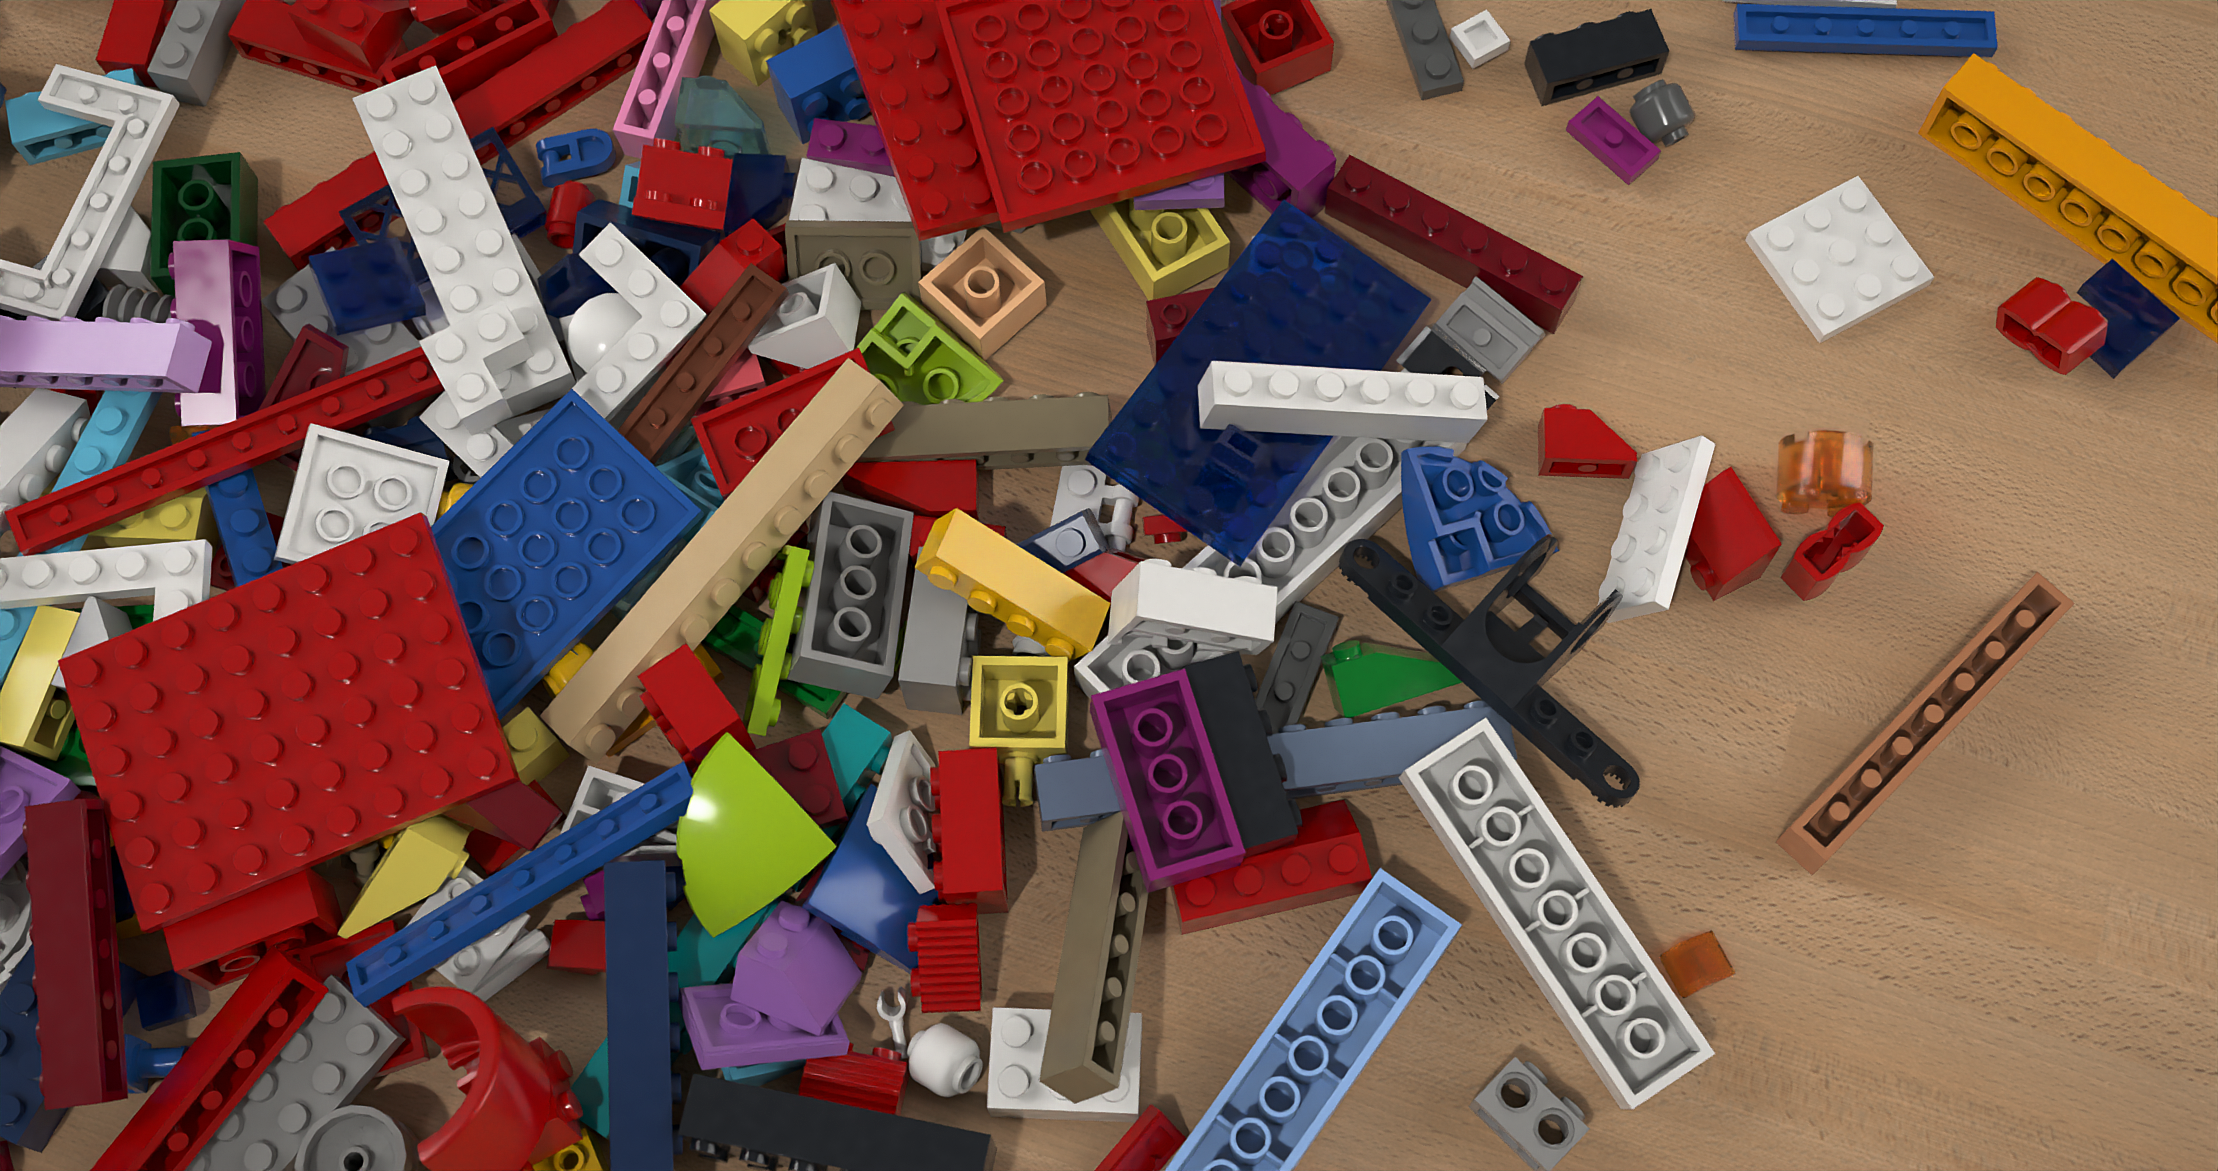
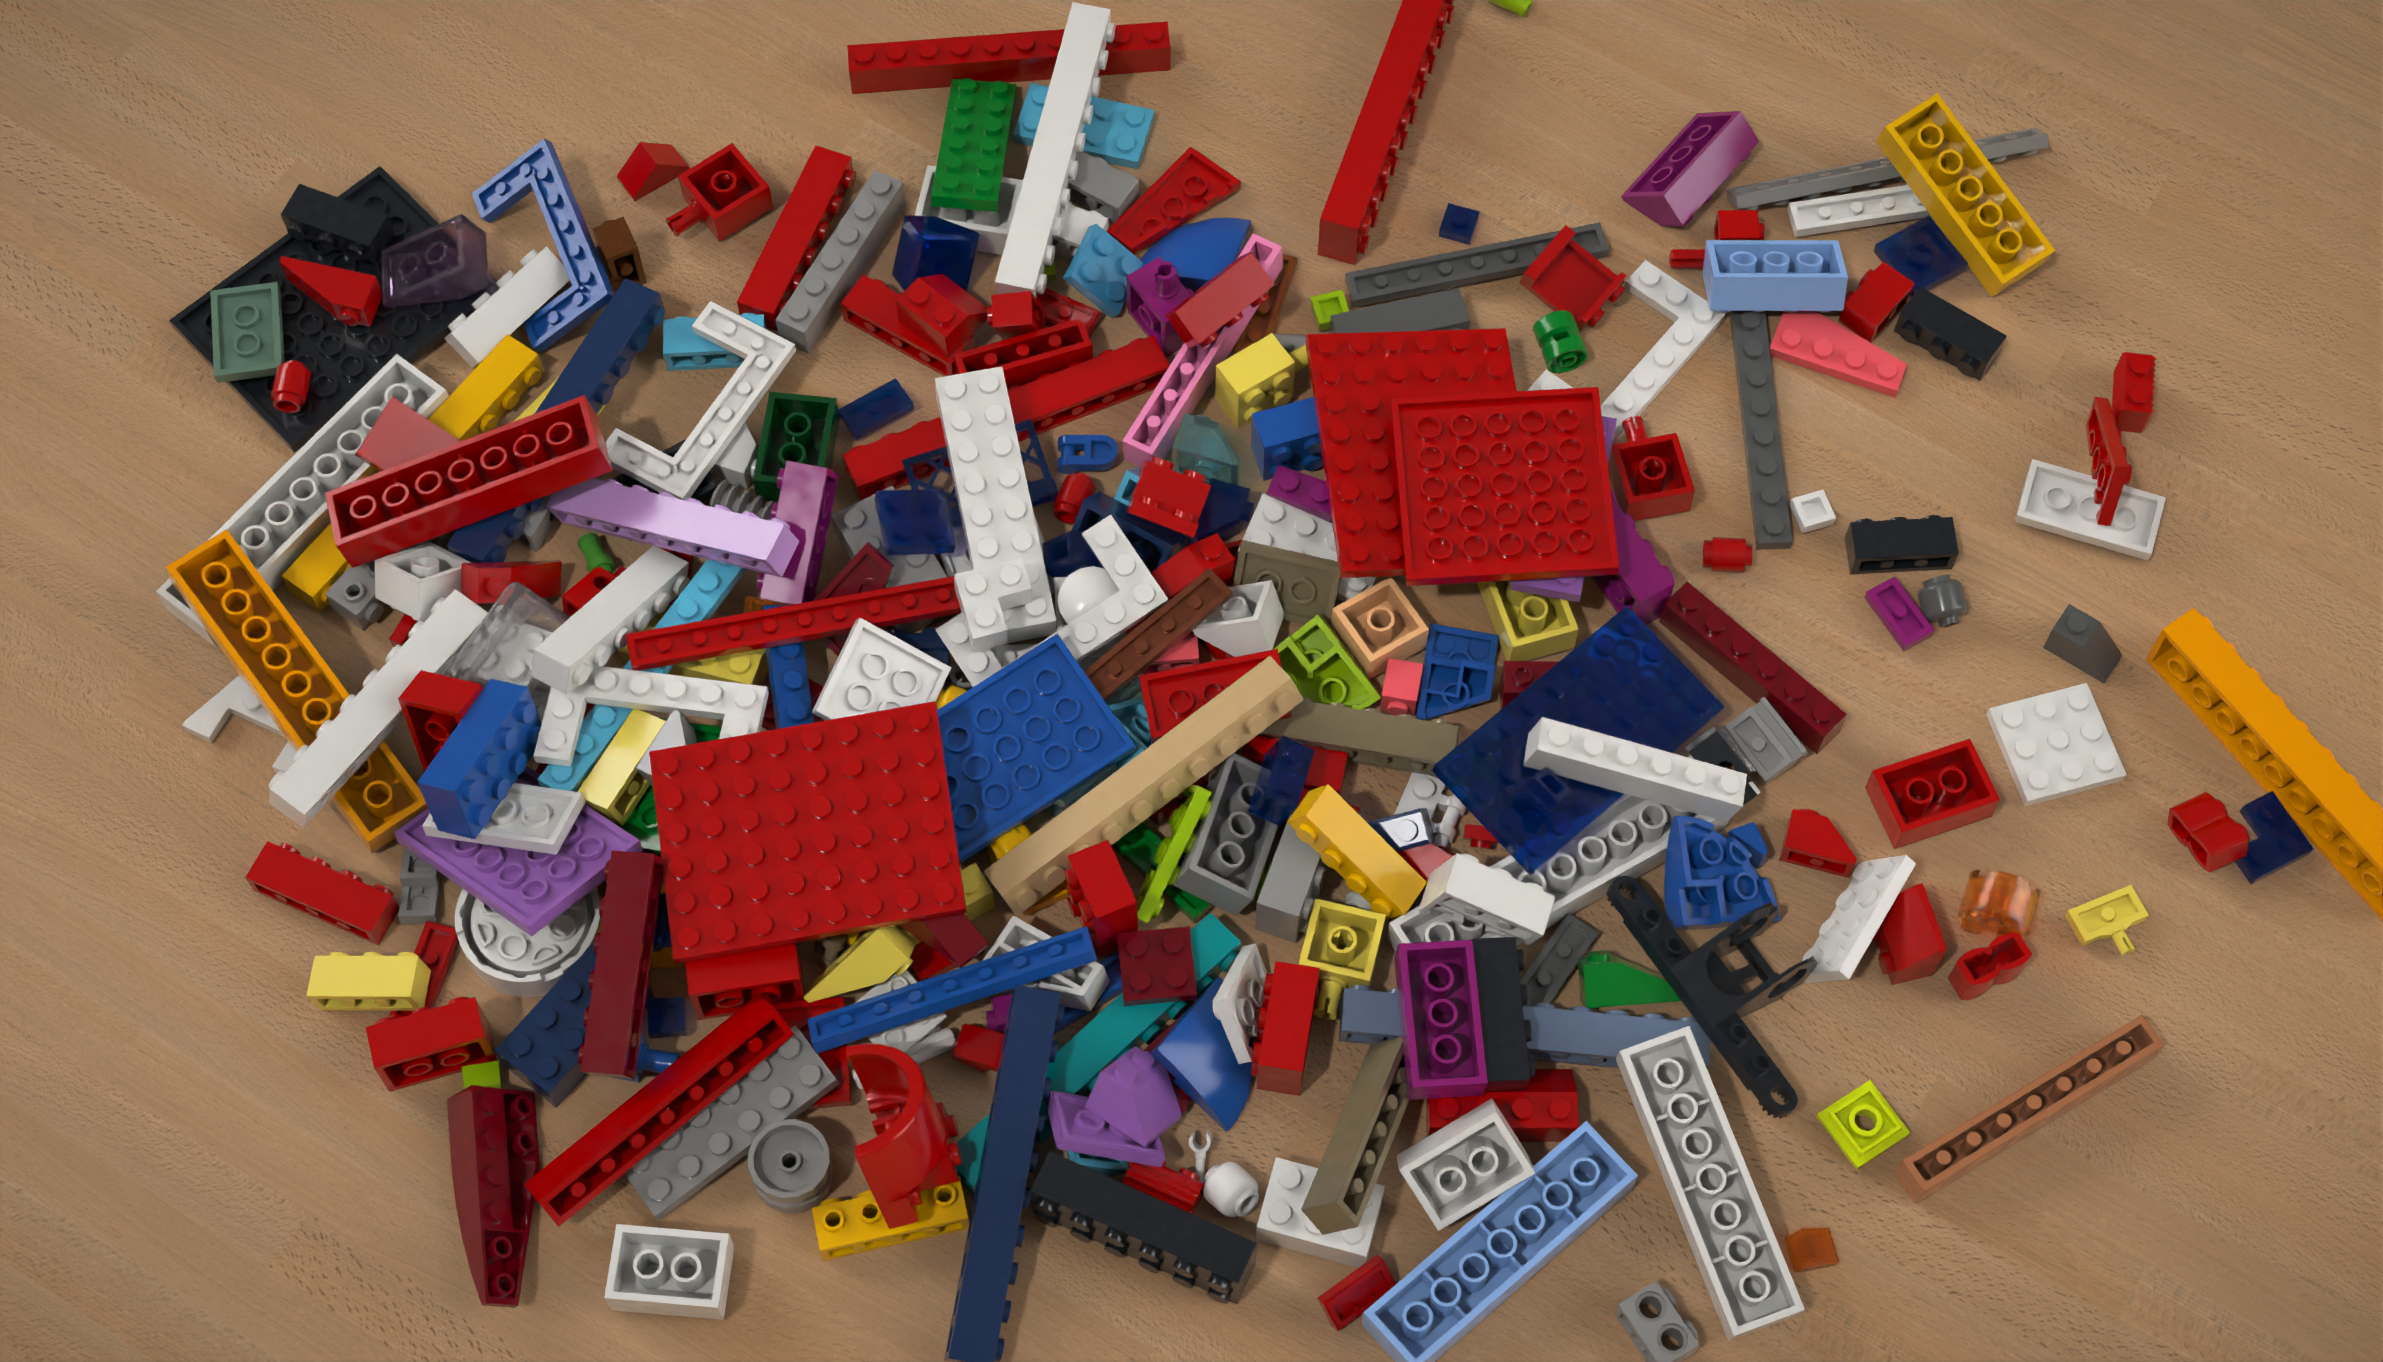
camera: 10 degrees right, 5 degrees down
lime brick [676,732,837,938] -> none
red brick [908,903,983,1013] -> none
blue plate [1733,4,1998,57] -> none
none -> clear blue plate [839,378,914,441]
none -> clear blue brick [1247,735,1315,826]
none -> coral brick [1380,658,1423,716]
none -> white brick [1396,1098,1535,1231]
none -> blue slope [1416,623,1499,720]
none -> red brick [1702,537,1752,573]
none -> blue slope [1727,822,1769,868]
none -> neon yellow piece [1816,1080,1911,1170]
none -> red brick [1865,739,2000,849]
none -> dark grey slope [2043,604,2122,683]
none -> light yellow plate [2065,885,2149,956]

